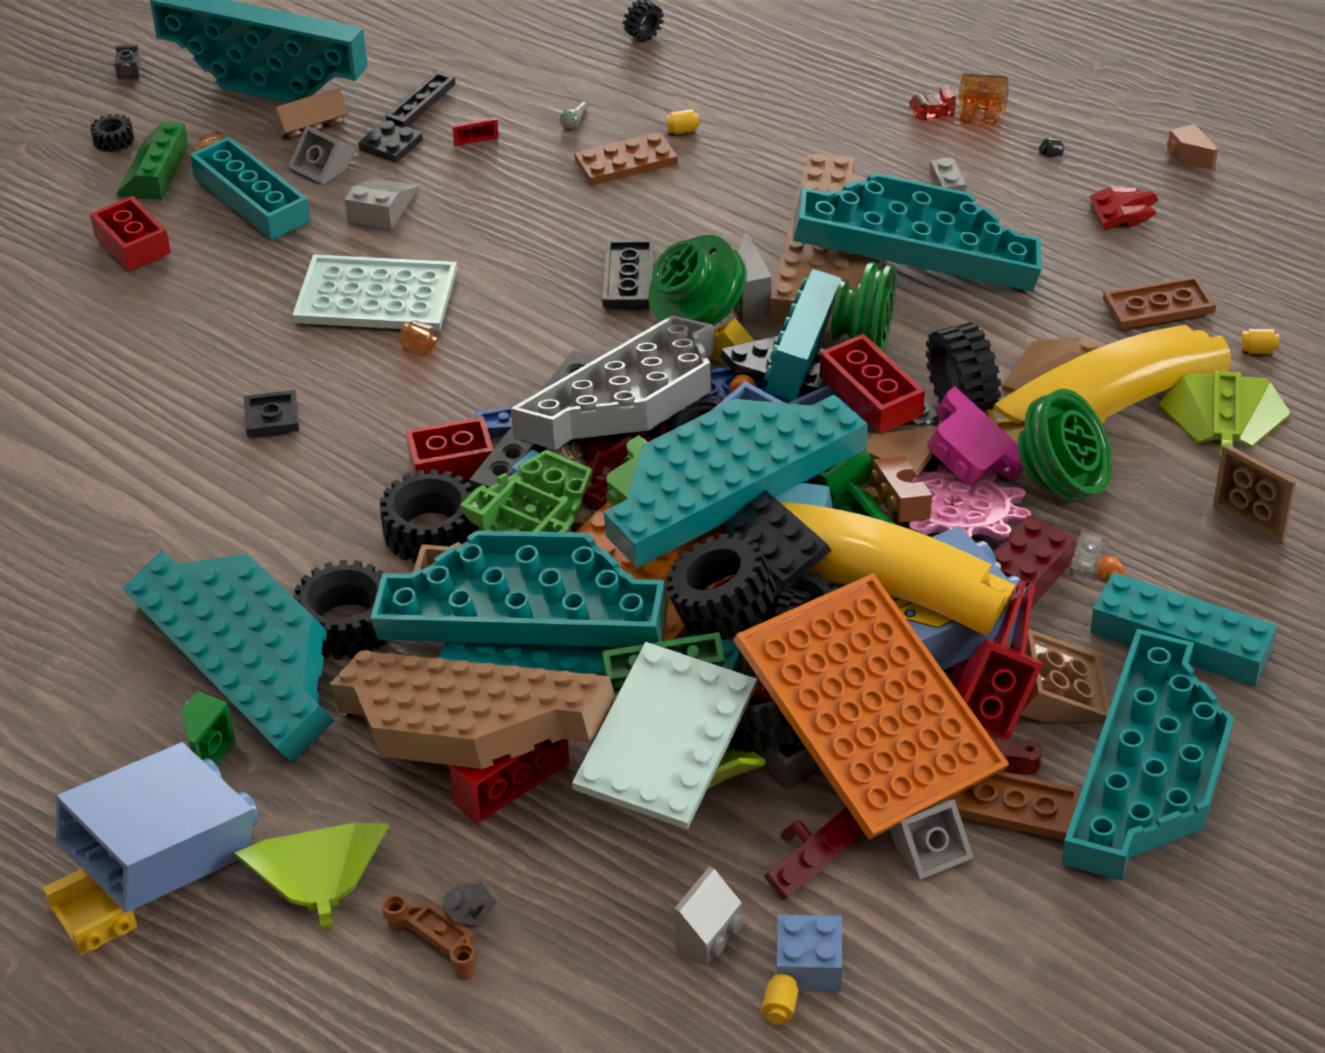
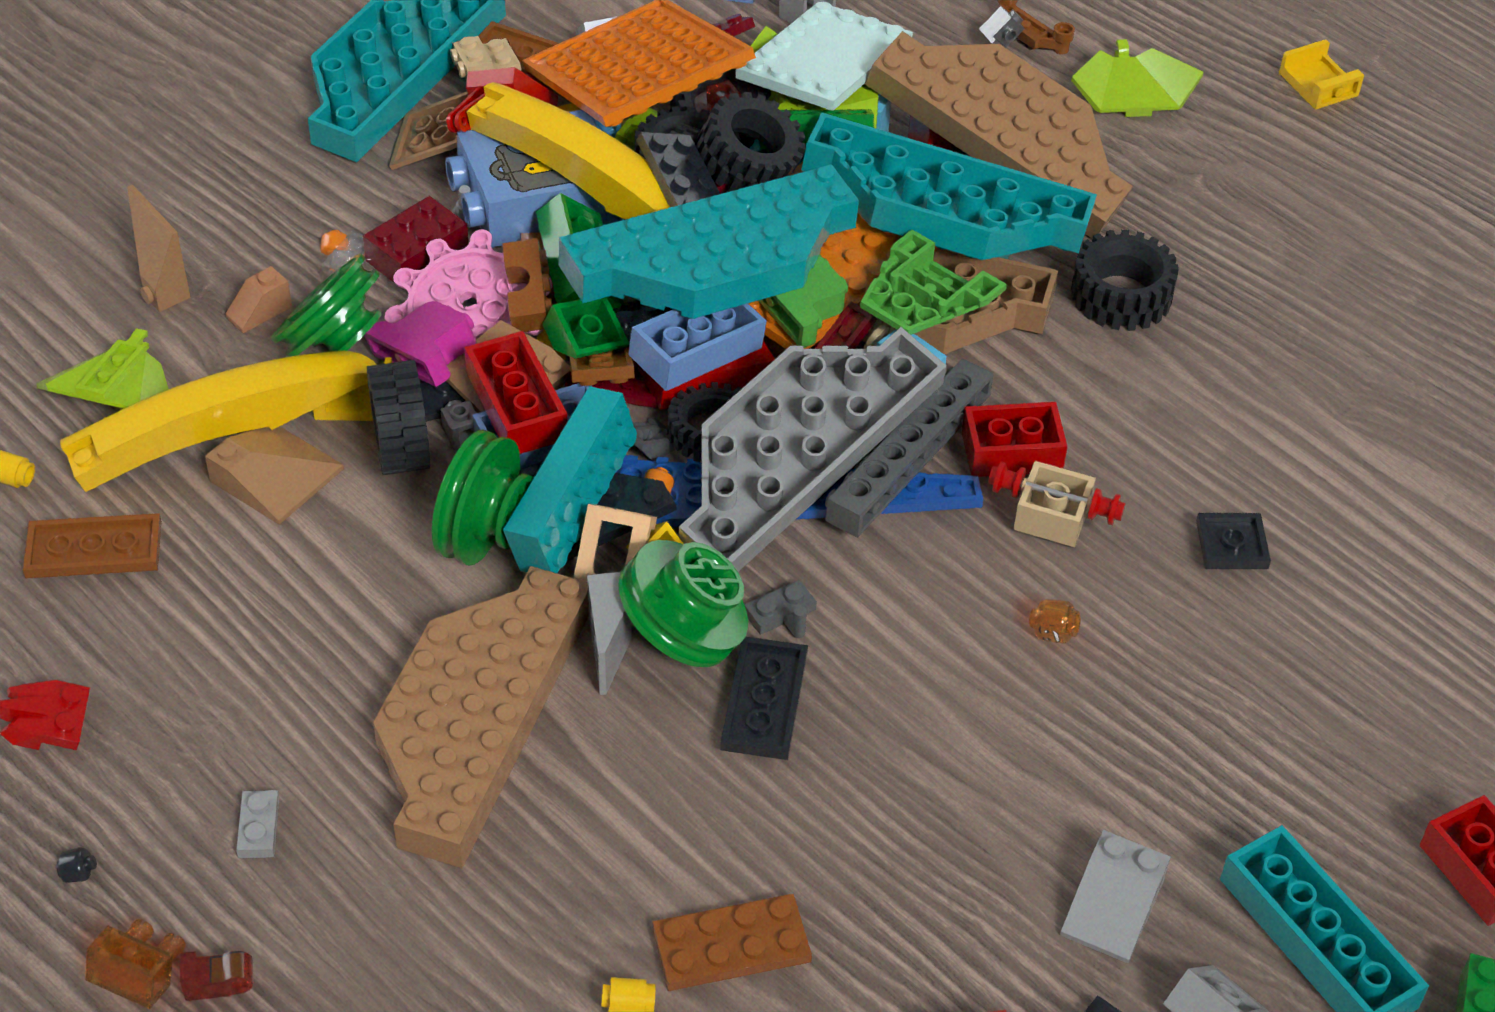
camera: 175 degrees left, 5 degrees up
medium blue brick [56,742,259,913] -> none
teal brick [122,549,335,763] -> none
green slope [181,691,236,766] -> none
light aqua plate [292,254,457,331] -> none
black tyre [380,469,478,563] -> none
teal brick [793,173,1042,292] -> none
teal brick [1090,572,1278,686] -> none
none -> nougat slope [226,266,292,333]
none -> tan plate [450,36,521,80]
none -> light nougat panel [574,504,657,582]
none -> dark grey plate [744,580,817,638]
none -> tan brick [988,461,1126,547]

